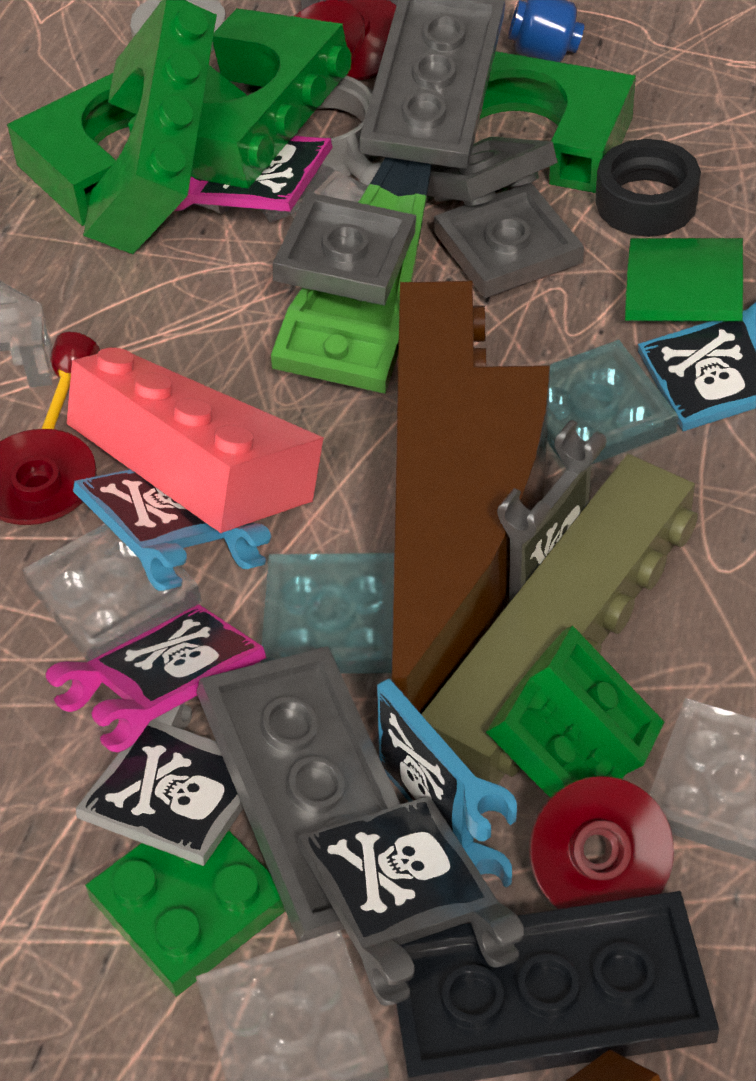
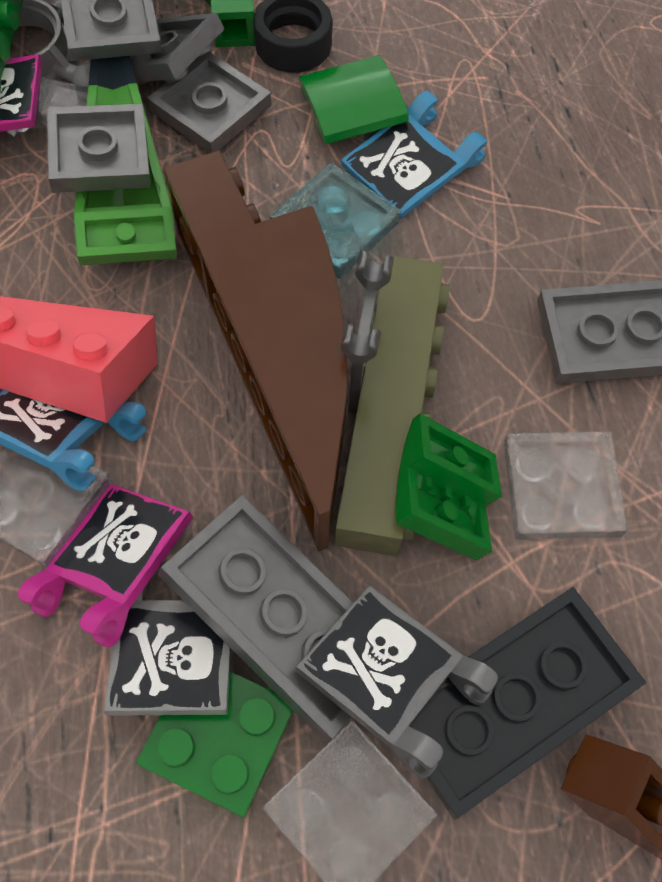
camera: 30 degrees left, 15 degrees up
clear light blue plate [261,553,394,674] -> none
flag [377,678,517,887] -> none
dark red dish [529,776,674,909] -> none

